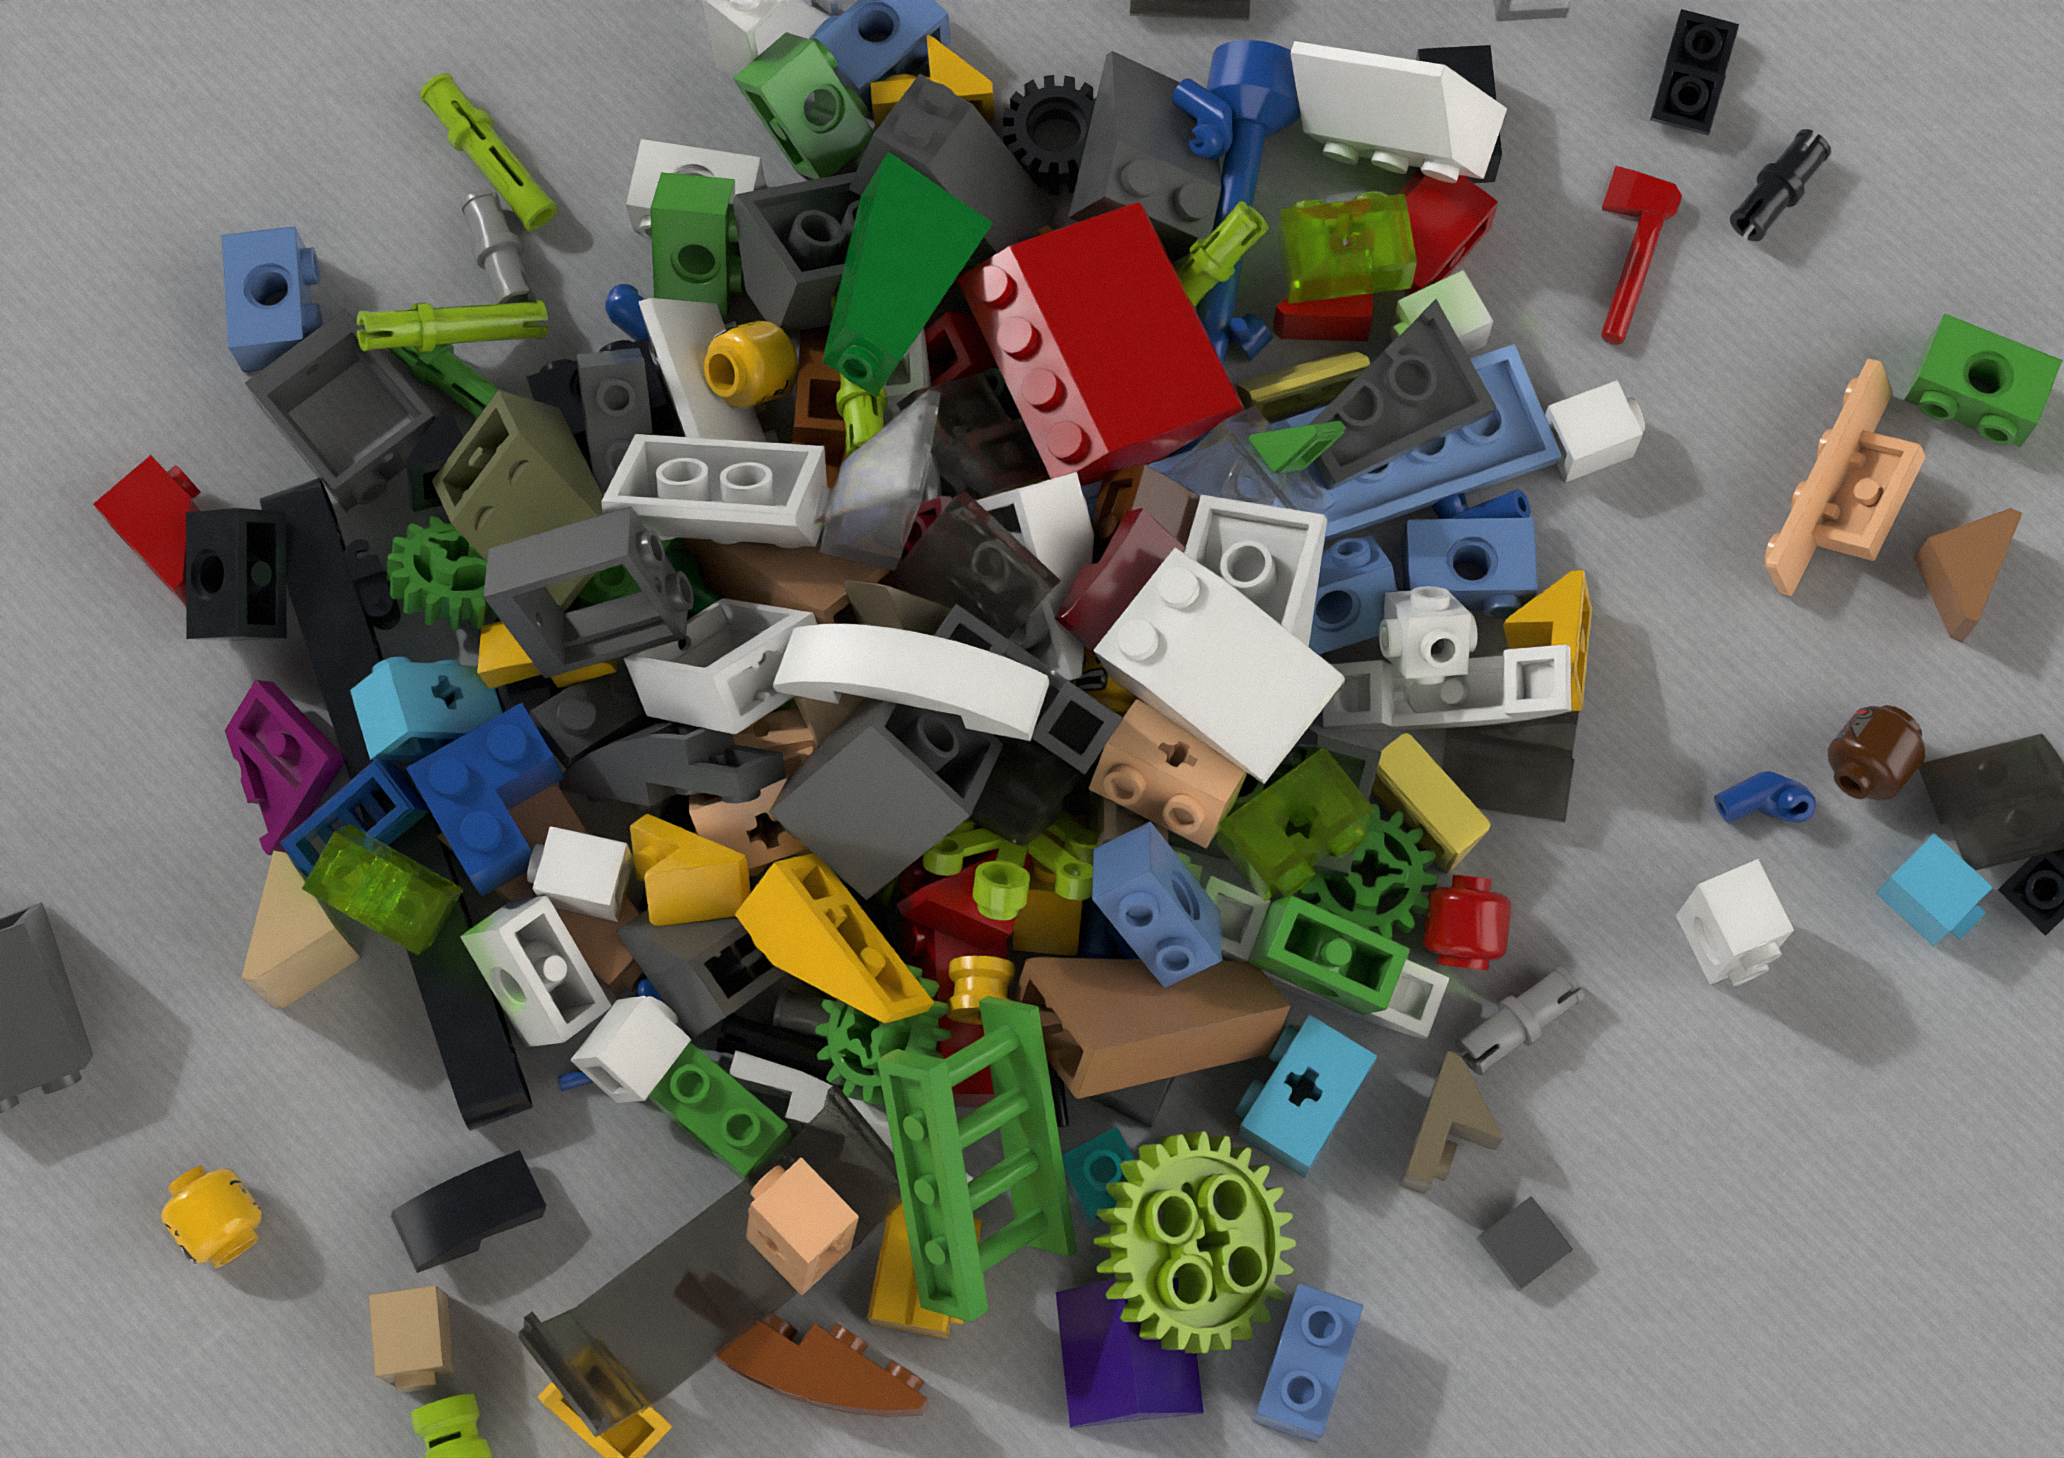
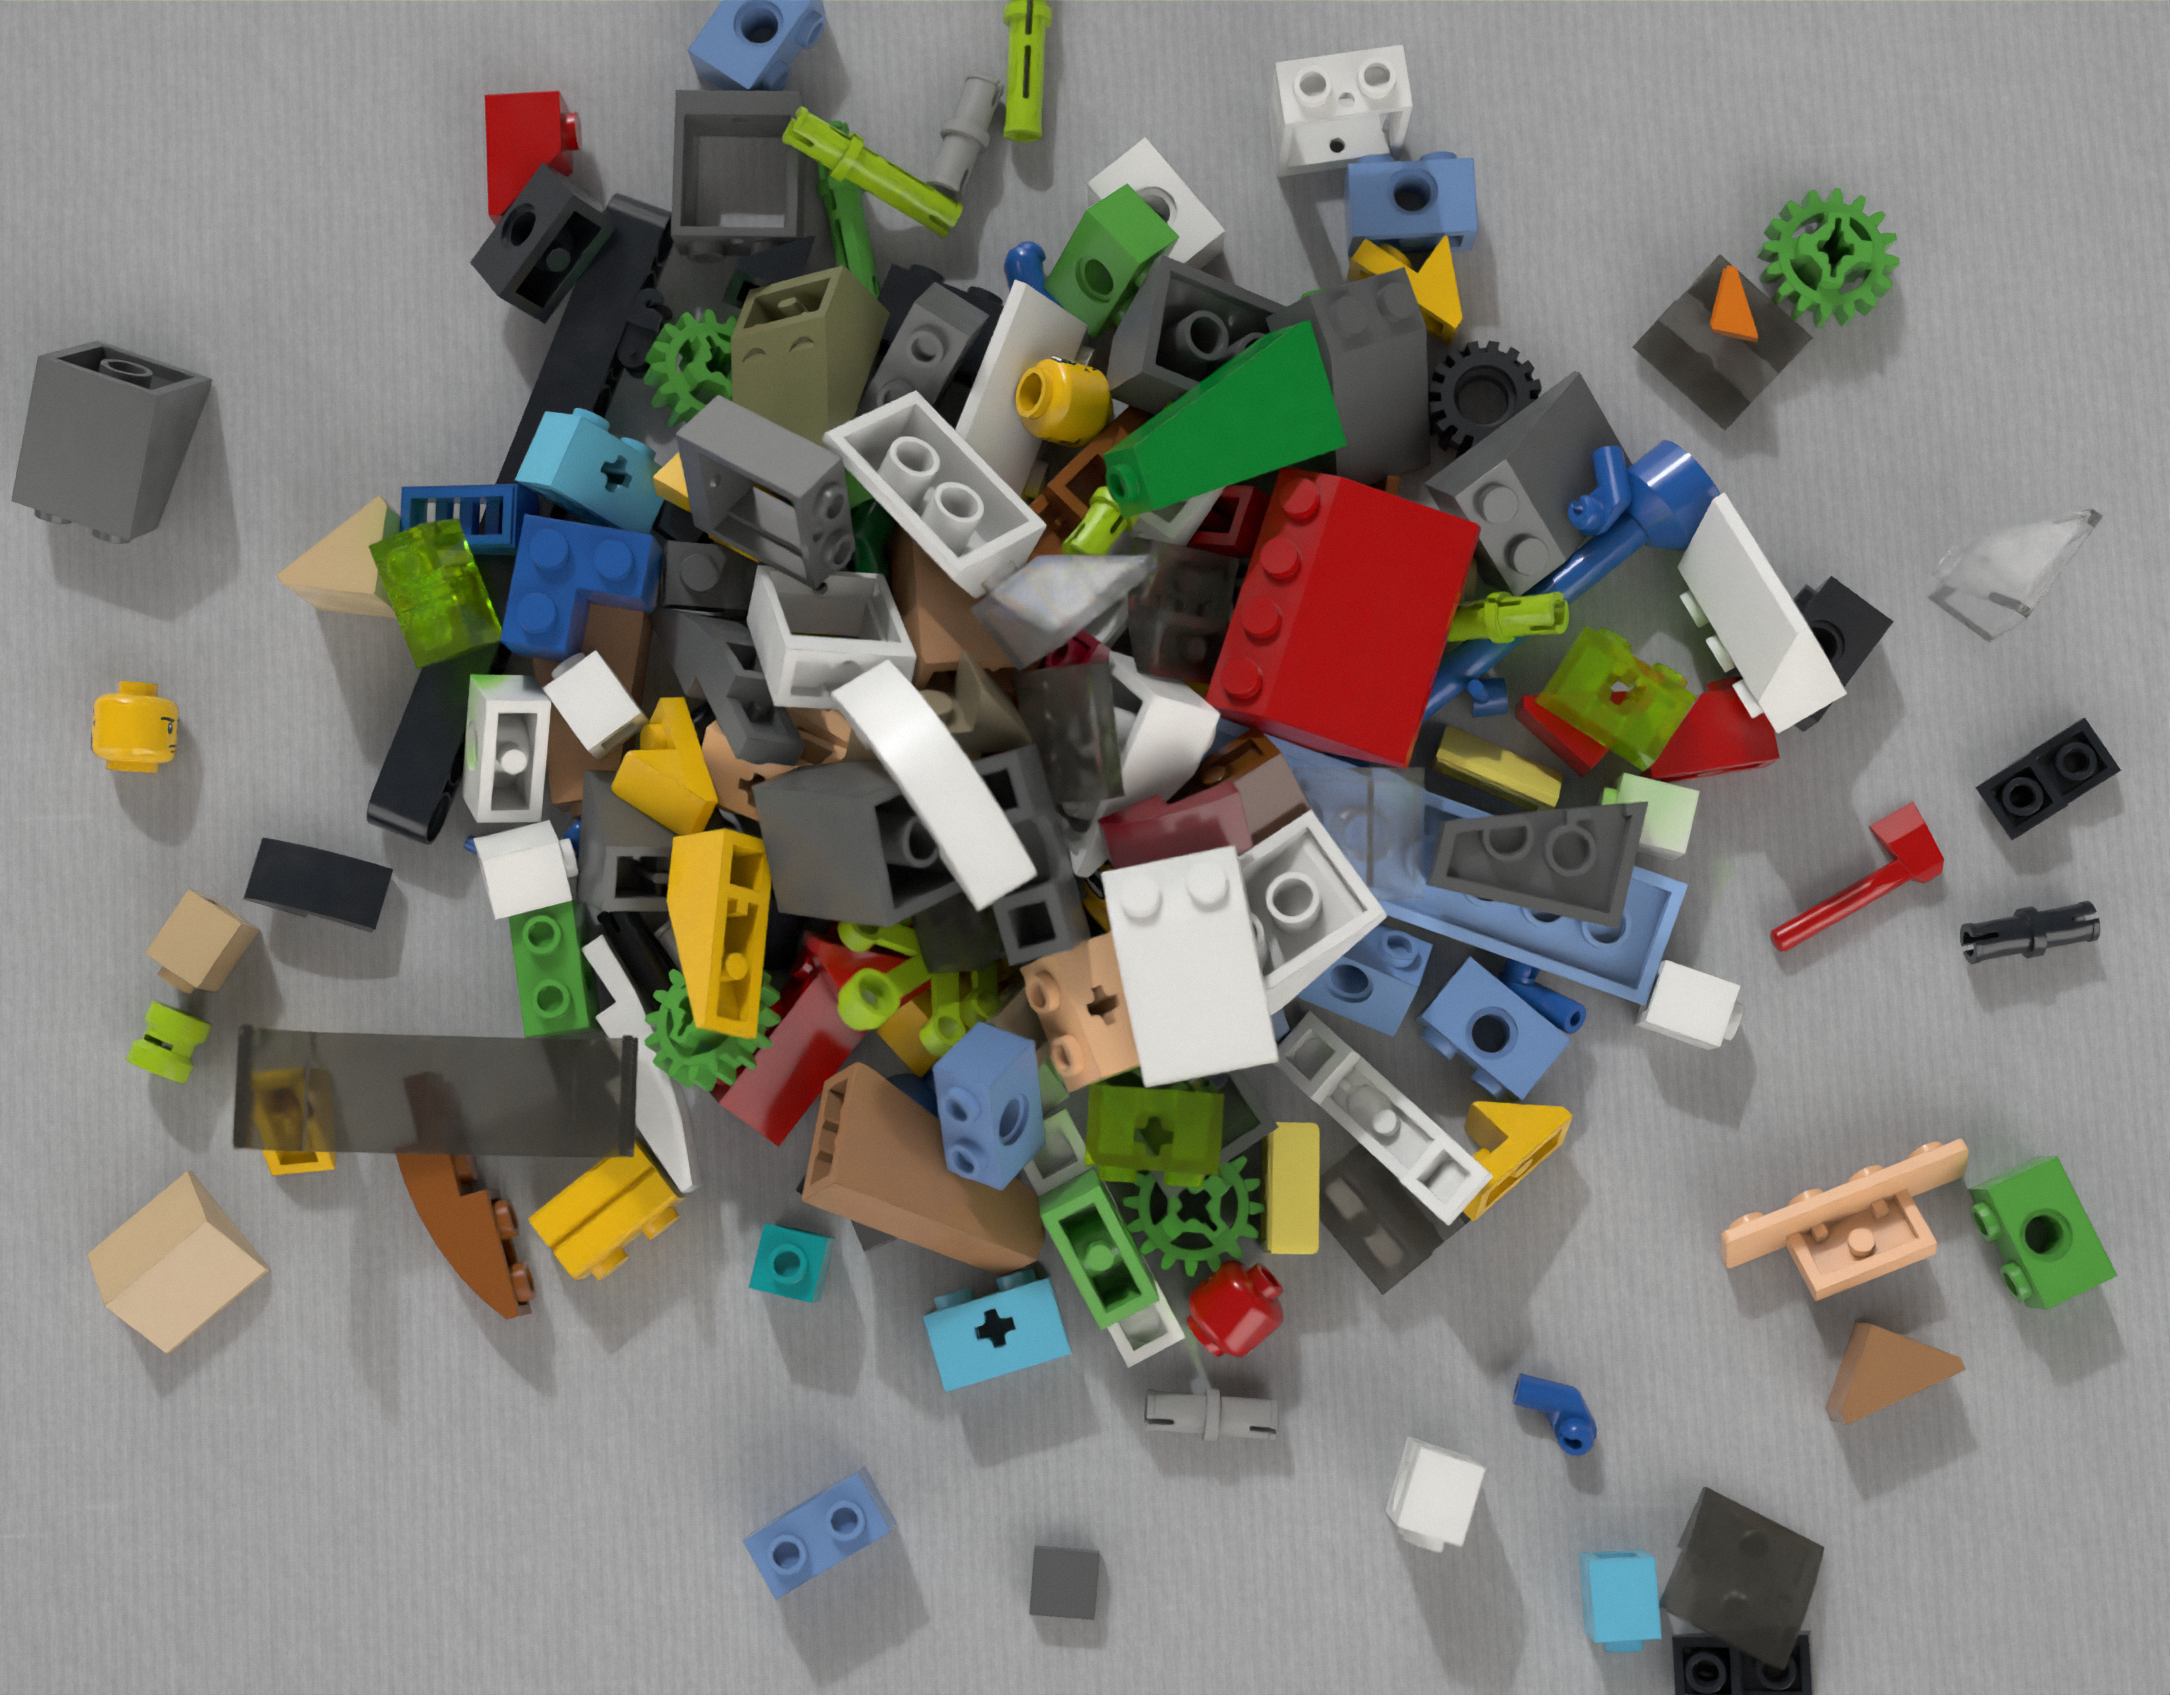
camera: 45 degrees right, 10 degrees up
magenta wing [224,680,346,855] -> none
bright green brick [732,32,874,180] -> none
light nougat brick [746,1157,859,1296] -> none
bright green fence [877,996,1077,1322] -> none
yellow wheel [946,955,1015,1025] -> none
dark purple slope [1055,1278,1204,1428] -> none
lime gear [1094,1132,1296,1353] -> none
bright green slope [1248,421,1346,473] -> none
white brick [1379,586,1478,684] -> none
dark tan slope [1400,1051,1503,1194] -> none
reddish brown head [1827,705,1925,801] -> none

